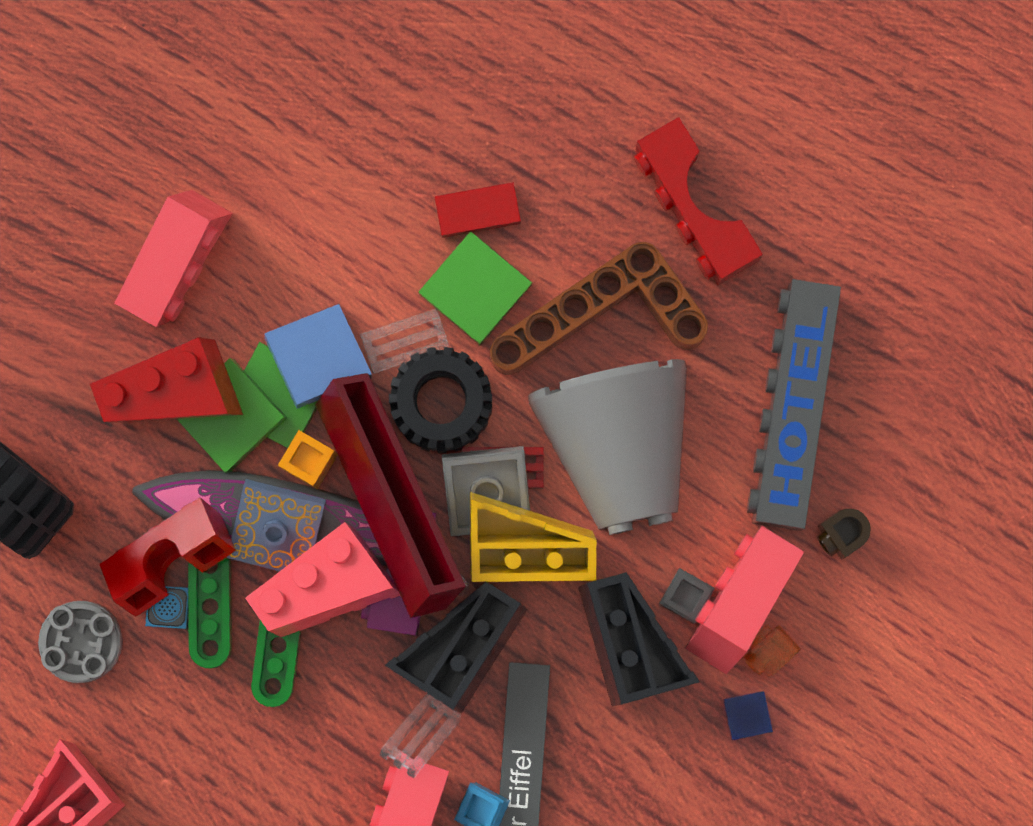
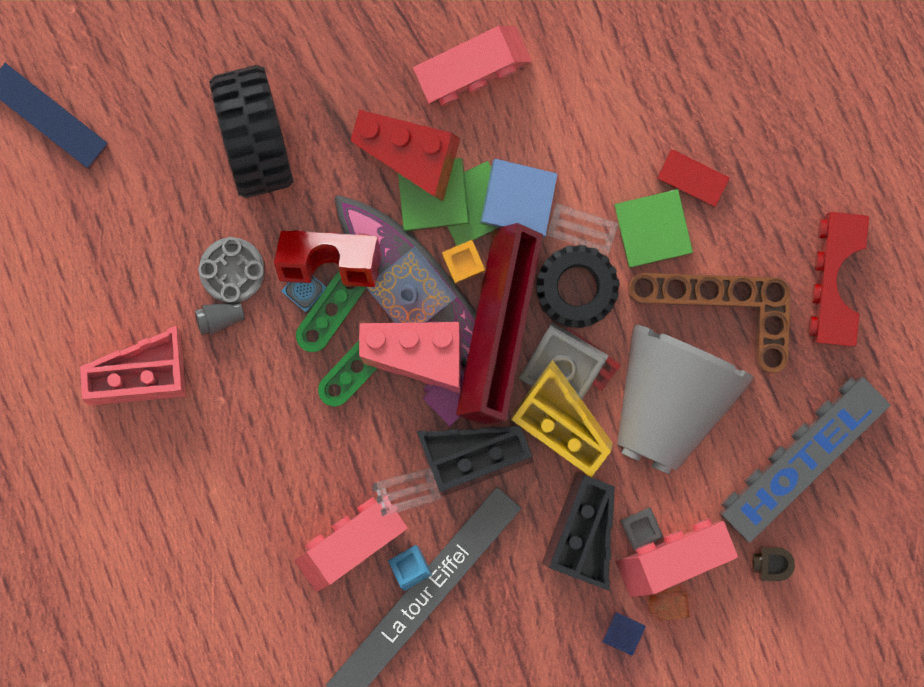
camera: 35 degrees right, 5 degrees up
none -> dark grey cone [194,301,245,336]

